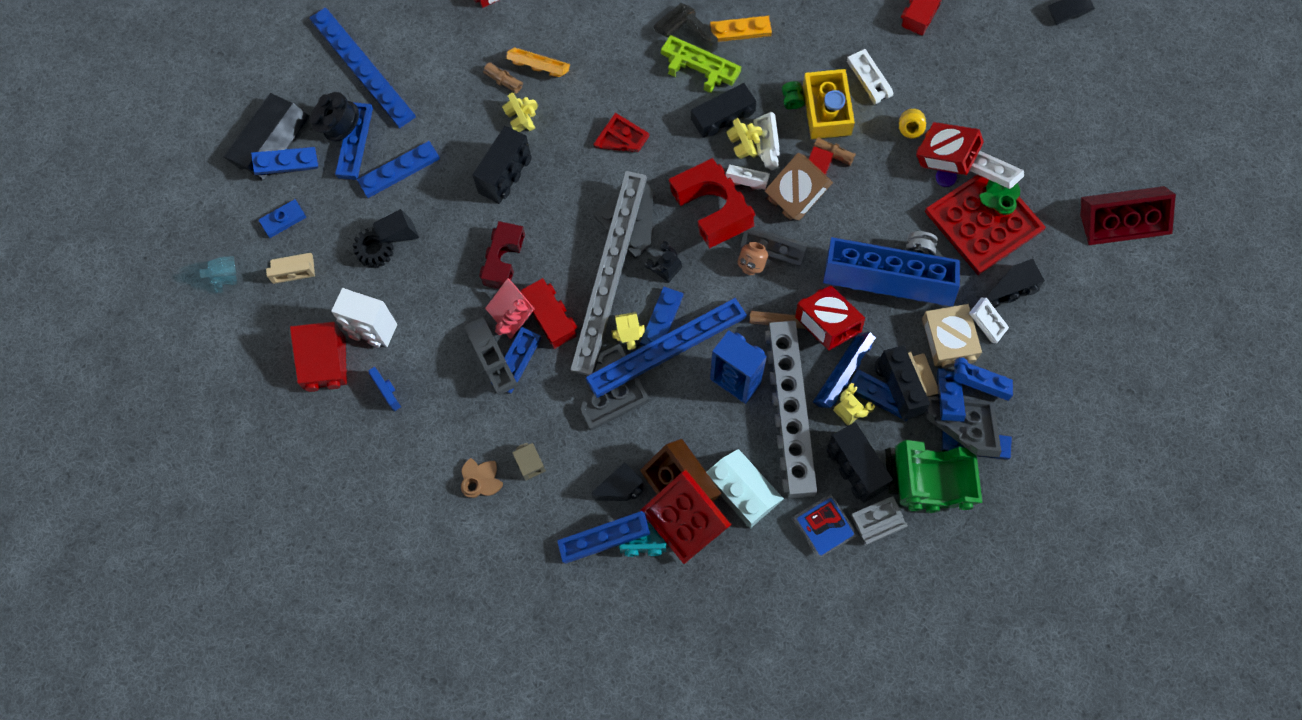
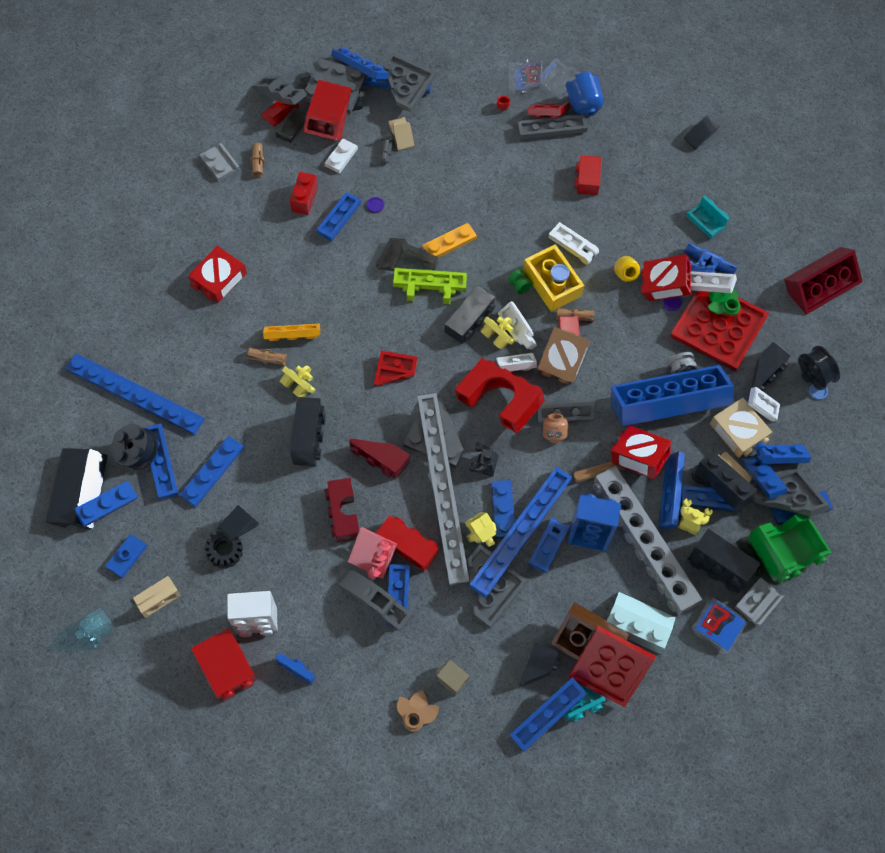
camera: 30 degrees left, 5 degrees down
none -> dark red slope [349,439,410,479]
none -> blue plate [528,517,570,573]
none -> blue pin [684,242,738,274]
none -> teal bracket [686,196,729,239]
none -> black wheel [798,346,840,390]
none -> medium blue piece [809,384,828,400]

